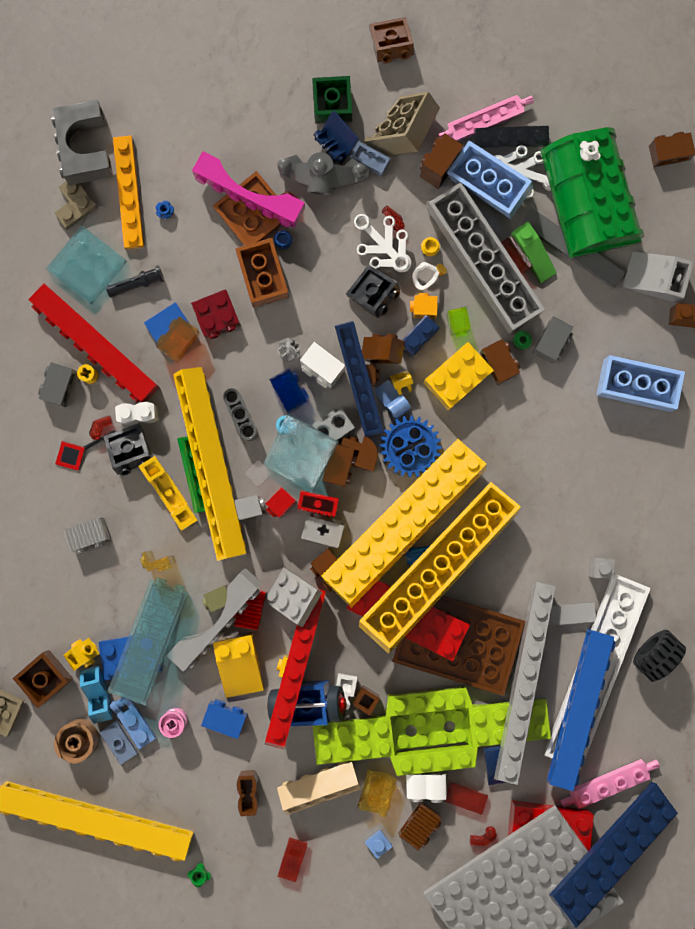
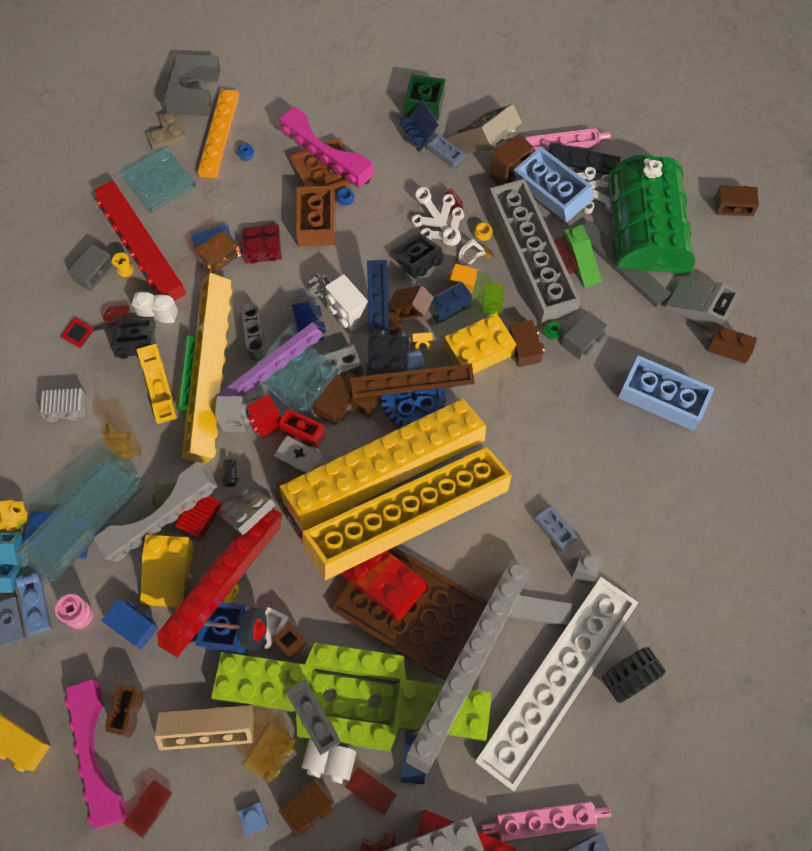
camera: 20 degrees right, 20 degrees down
black pin [106,265,165,298] -> none
green plate [187,863,211,888] -> none
dark grey piece [277,152,369,195] -> none
reddish brown plate [369,17,414,63] -> none
blue brick [547,629,616,791] -> none
none -> dark pink arch [64,679,128,830]
none -> medium lavender plate [216,322,323,398]
none -> black pin [222,459,239,487]
none -> dark grey plate [285,680,342,756]
none -> reddish brown plate [350,363,475,399]
none -> black plate [366,330,411,376]
none -> sand blue plate [534,505,578,551]

